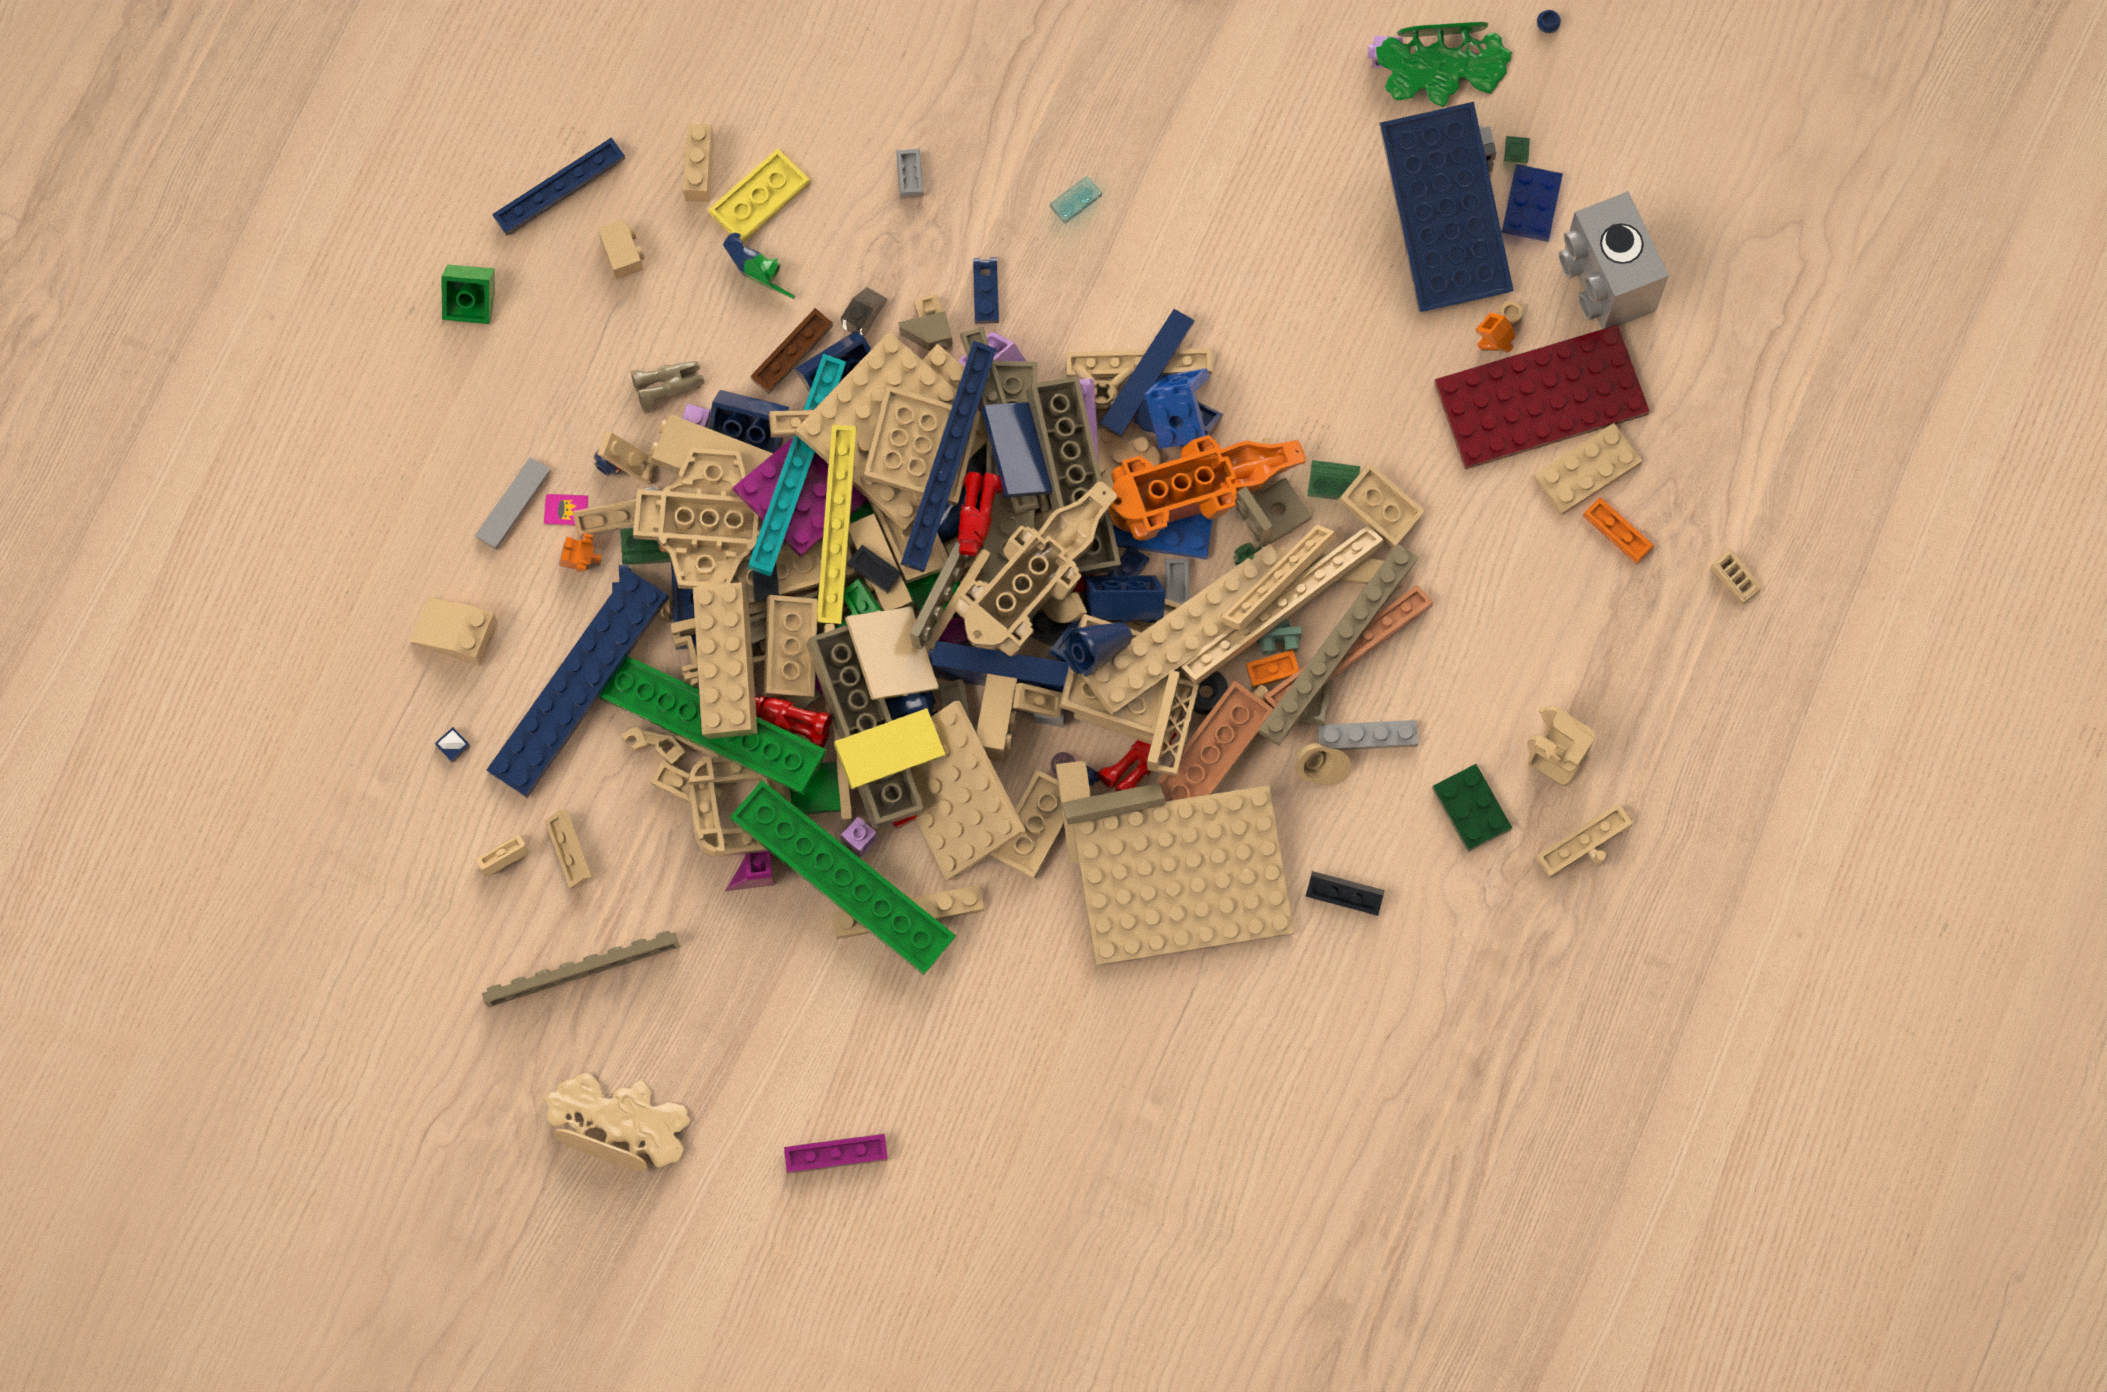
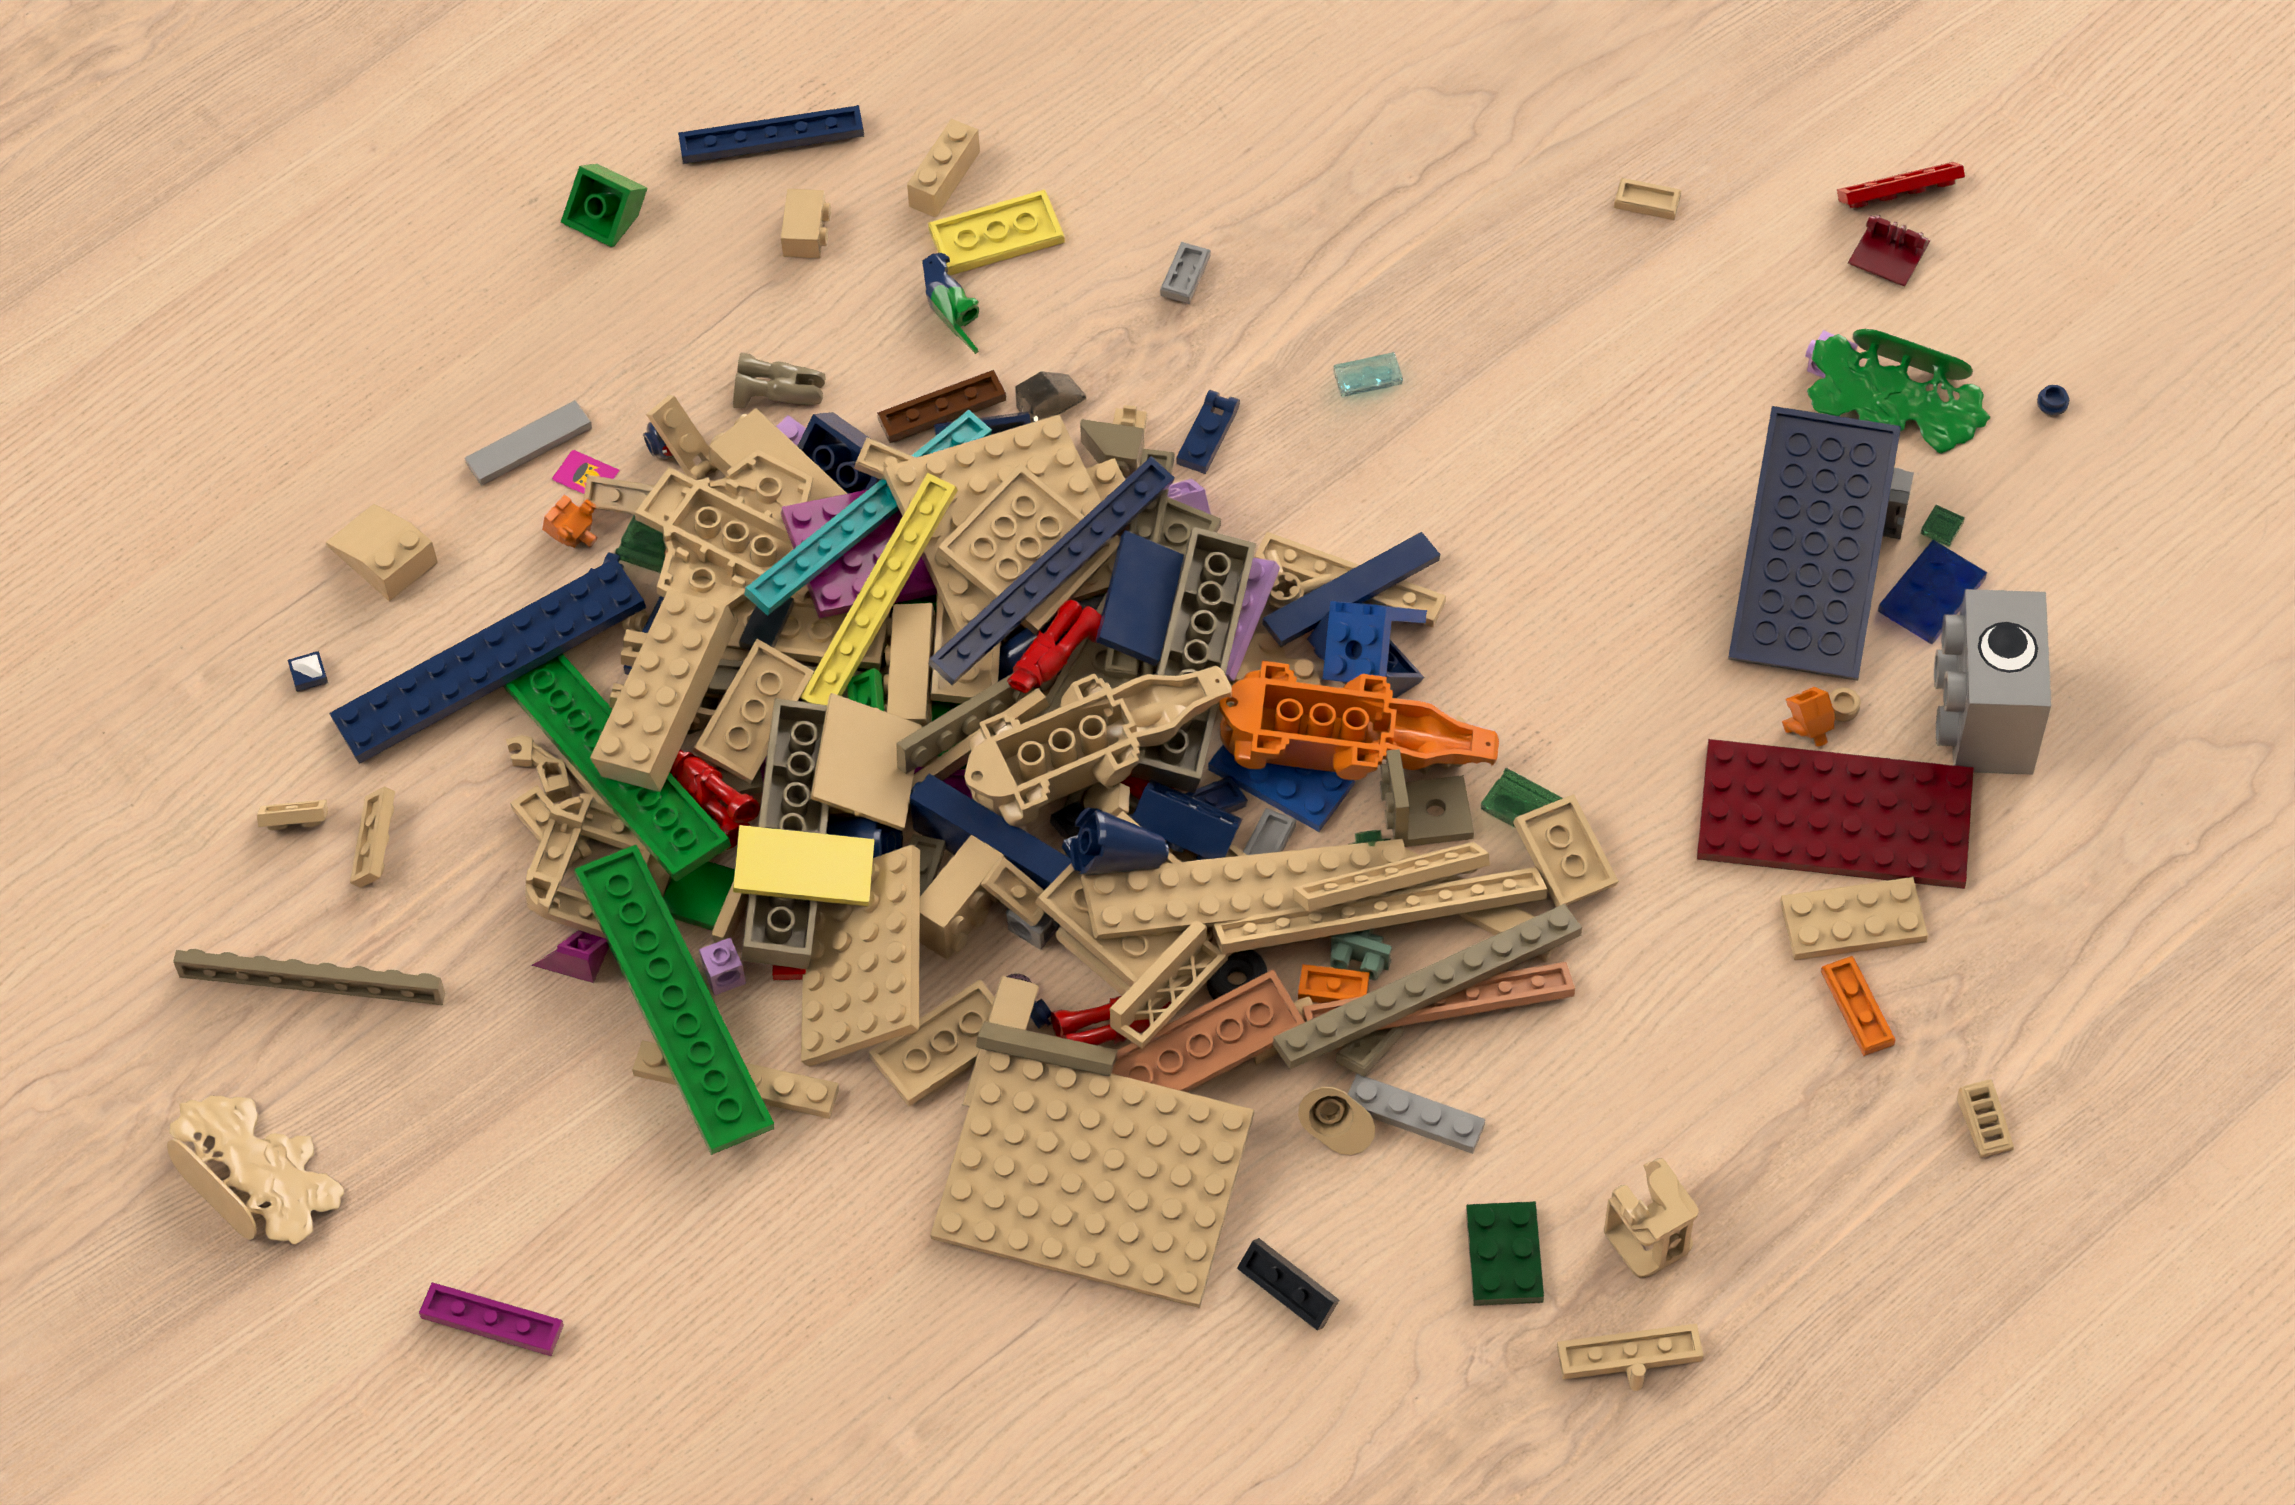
camera: 25 degrees right, 15 degrees down
black tile [847,545,902,594] -> none

